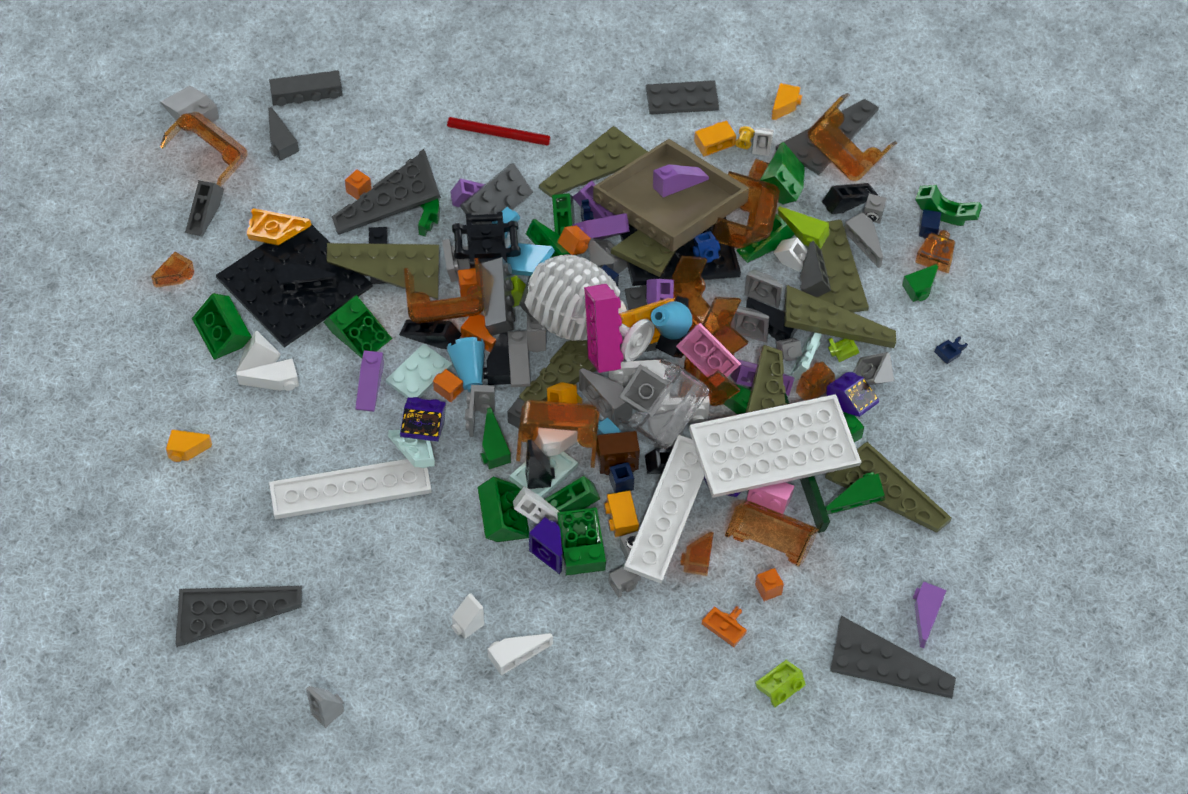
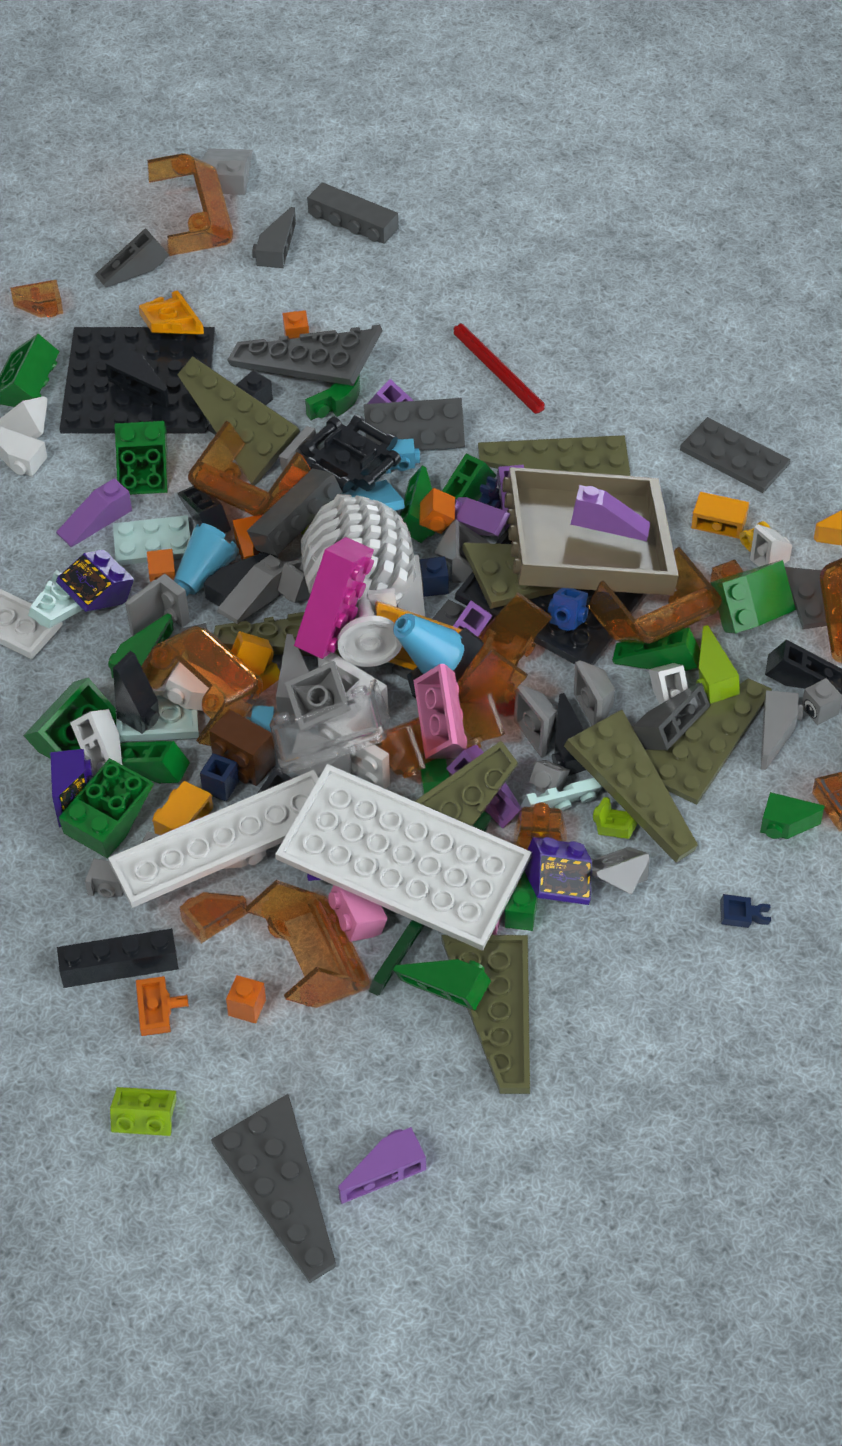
camera: 45 degrees right, 5 degrees down
none -> black brick [57,928,179,988]

